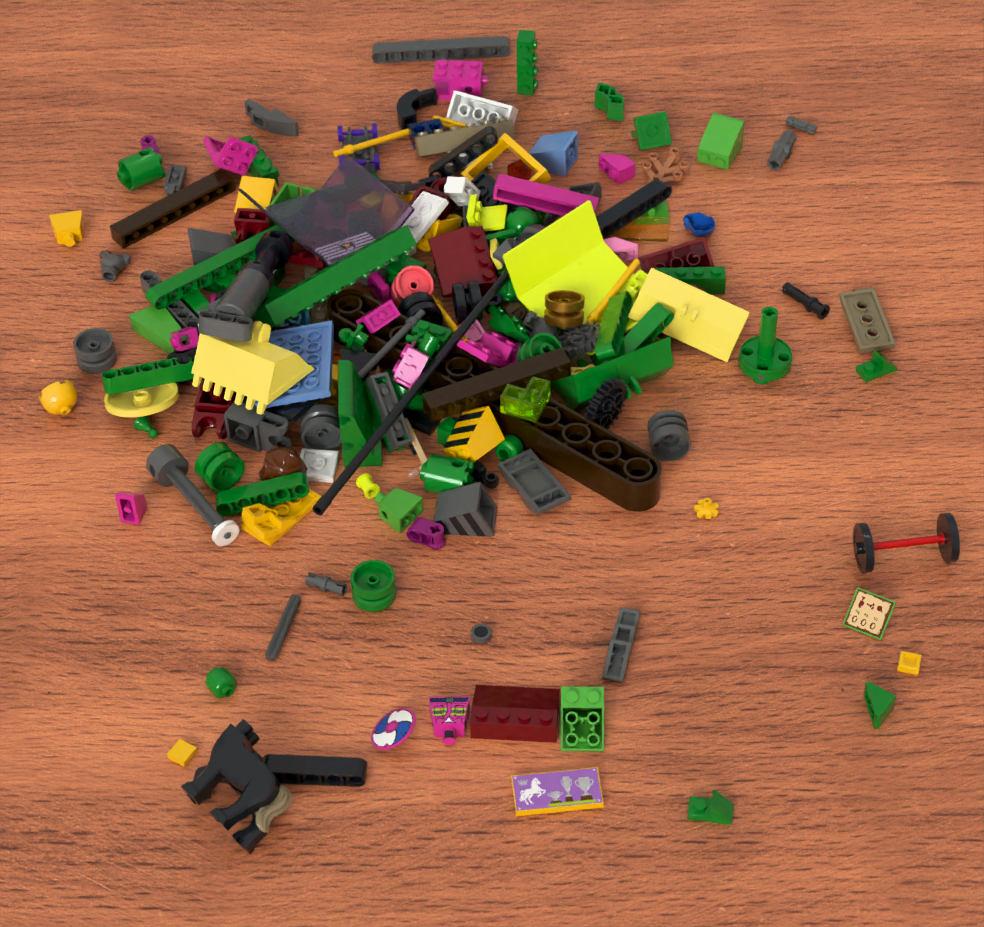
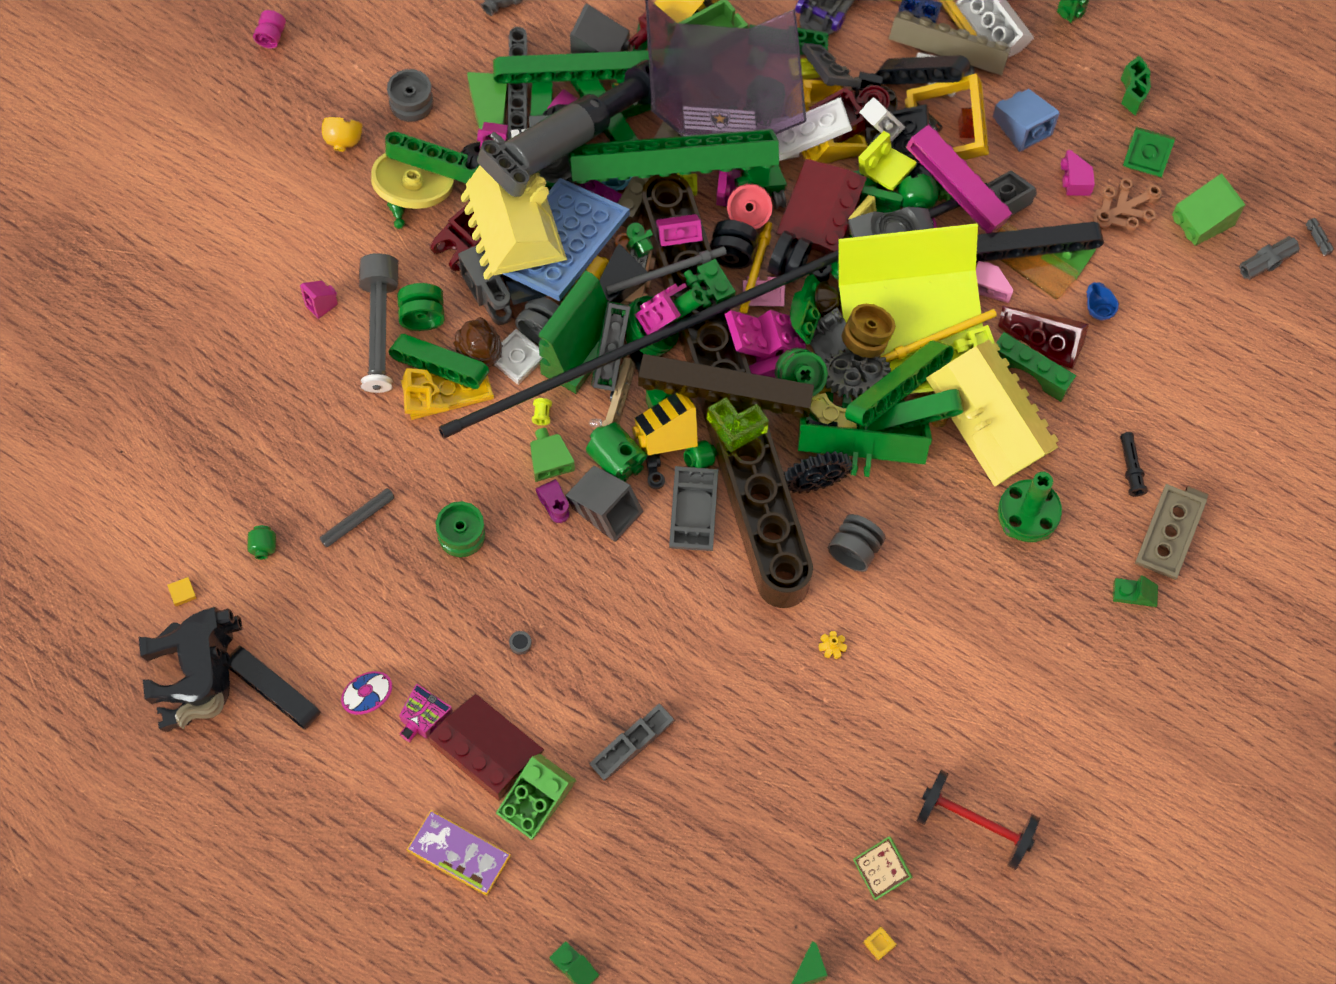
camera: 30 degrees right, 20 degrees up
dark grey pin [305,572,347,596] -> none

